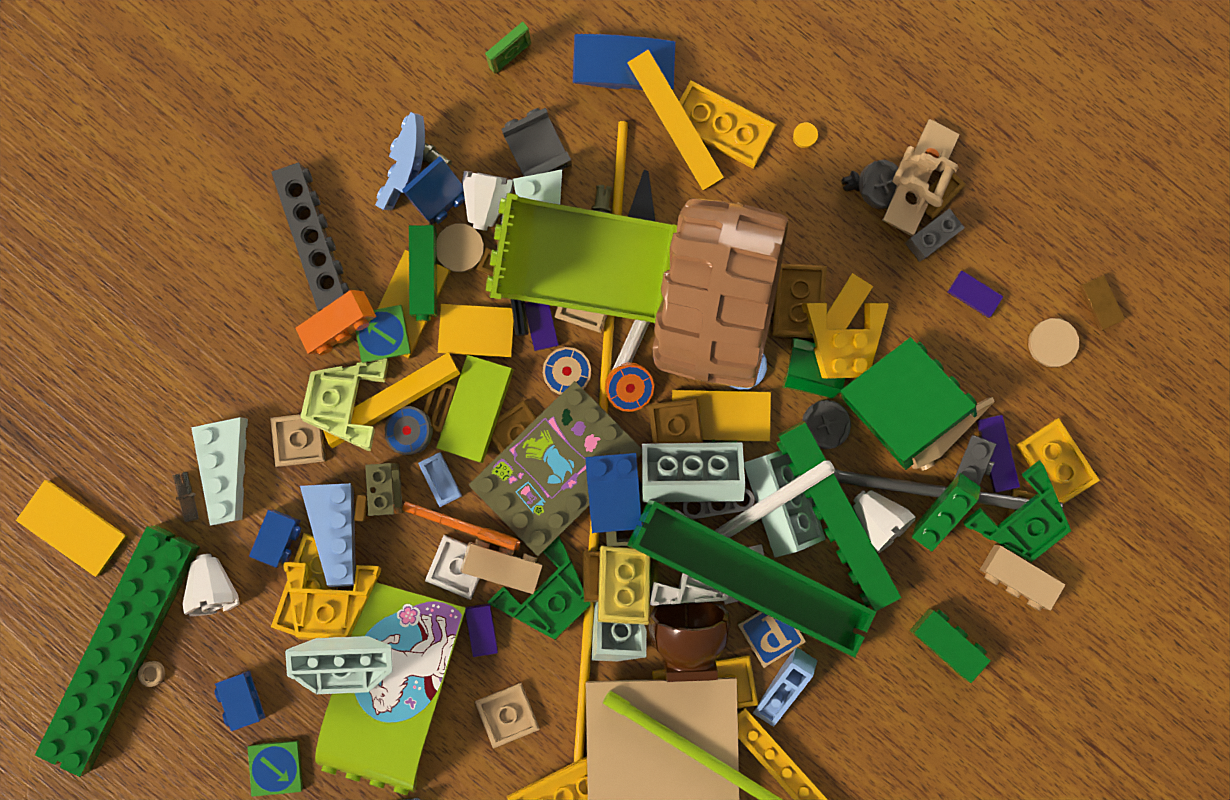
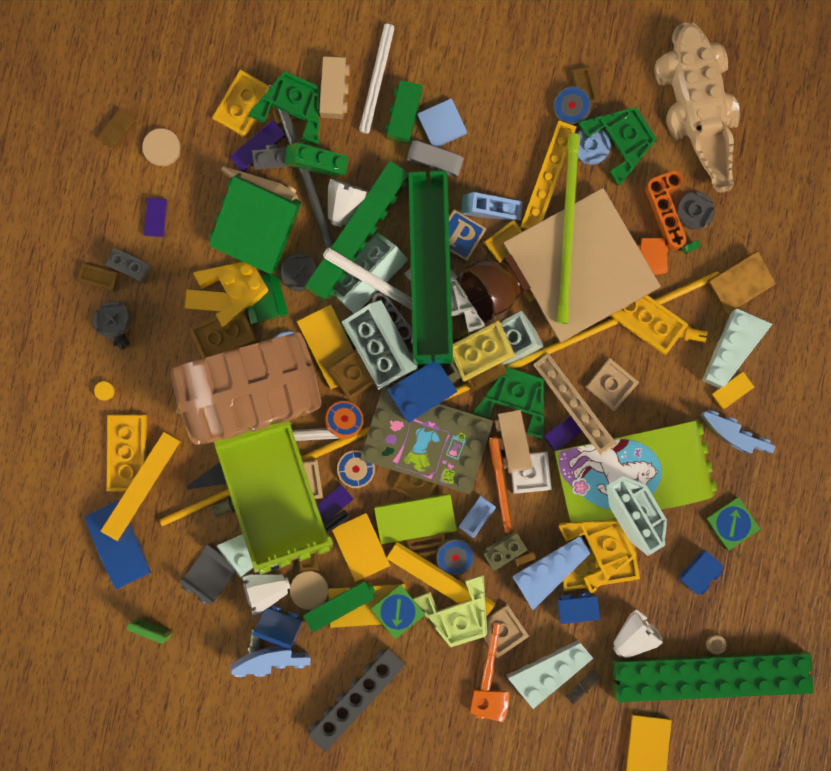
camera: 115 degrees left, 0 degrees up
orange brick [295,290,377,356] -> none
tan piece [882,119,960,236] -> none
none -> white axle [359,24,394,134]
none -> light grey beam [406,140,464,177]
none -> light blue tile [417,98,467,147]
none -> orange piece [470,622,509,722]
none -> tan plate [533,353,617,456]

